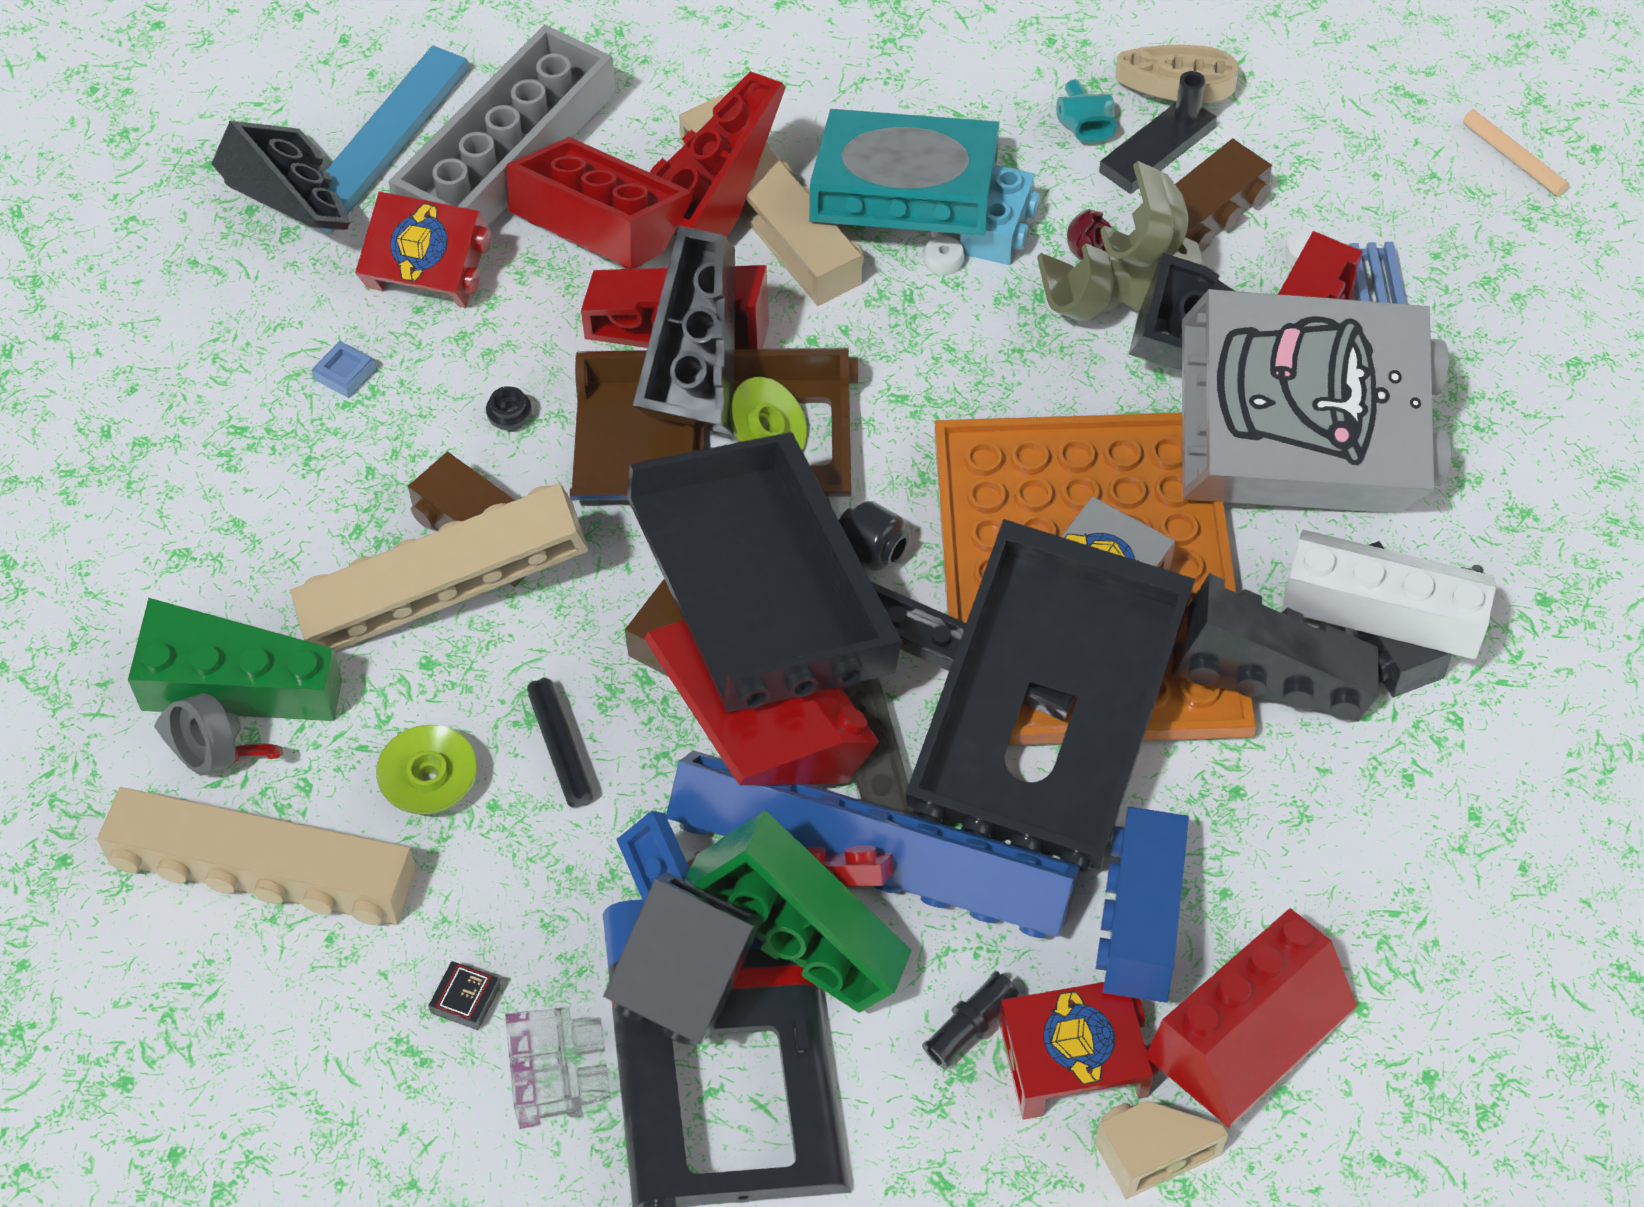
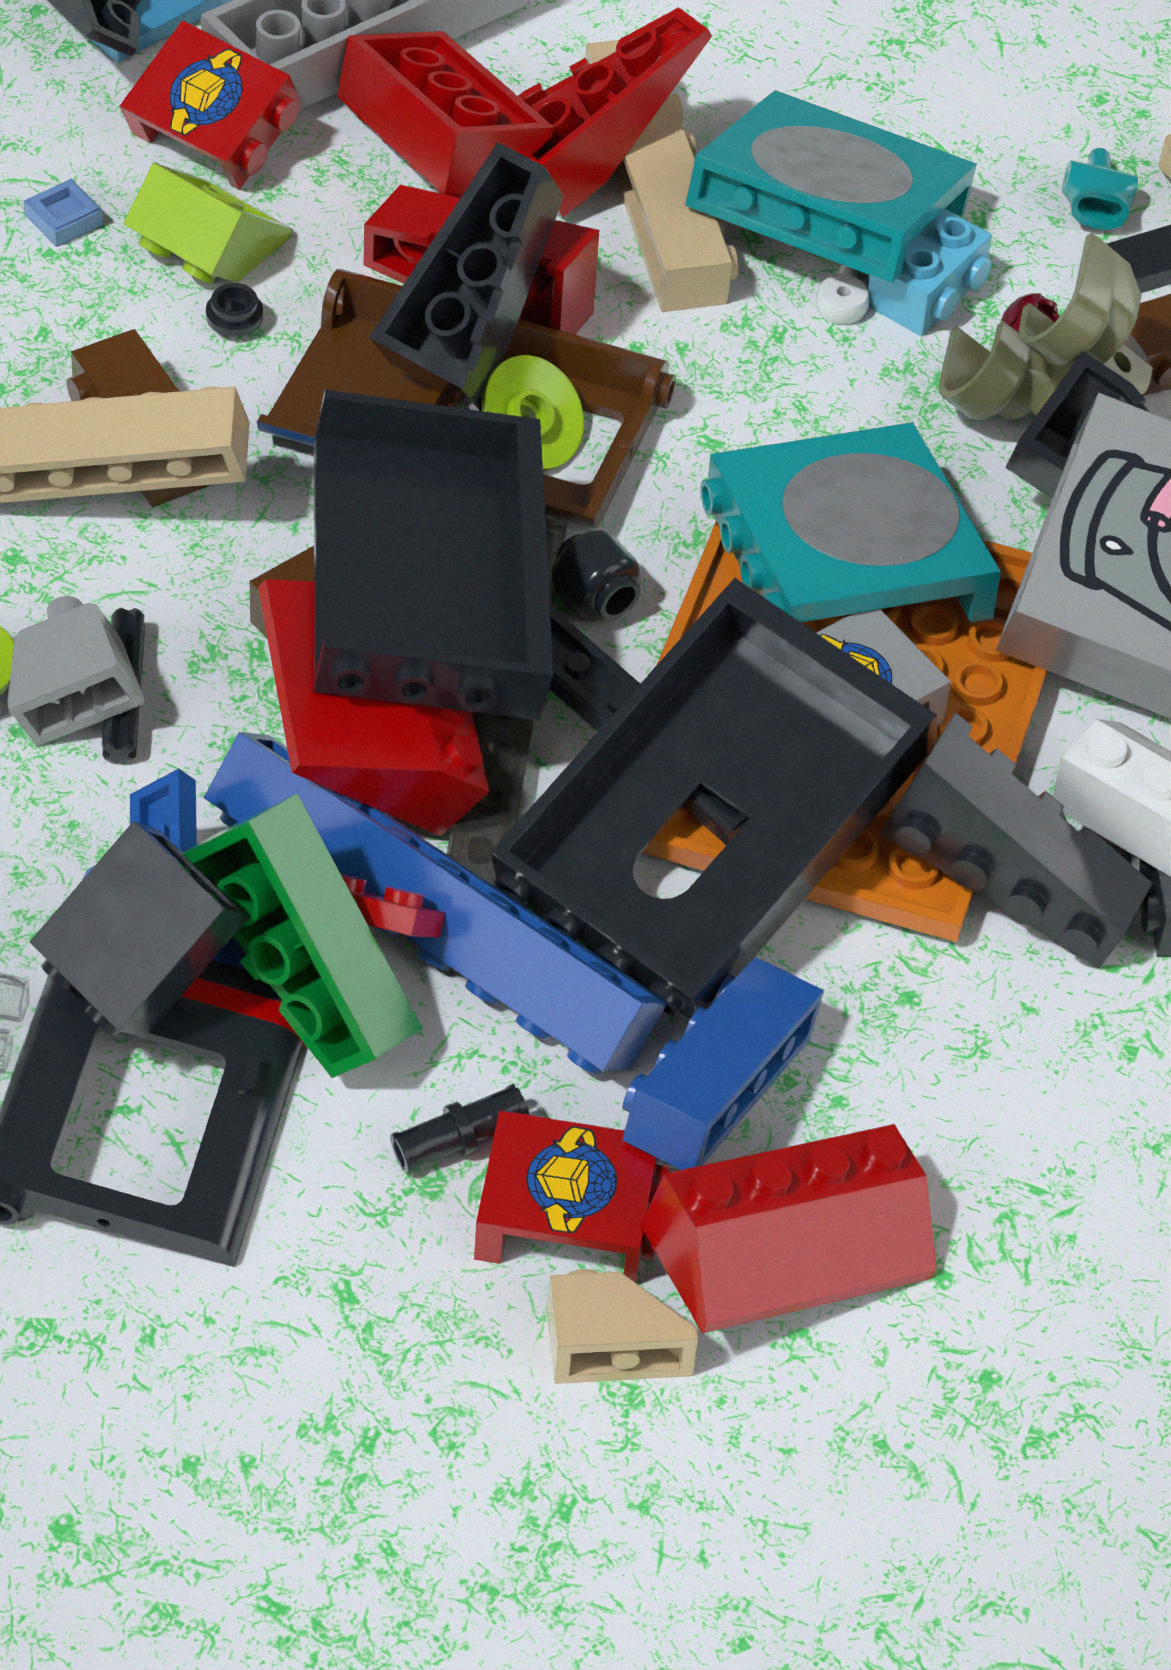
camera: 15 degrees right, 5 degrees down
none -> light grey torso [8,596,144,747]
none -> lime slope [123,162,294,284]
none -> teal panel [700,422,1001,622]

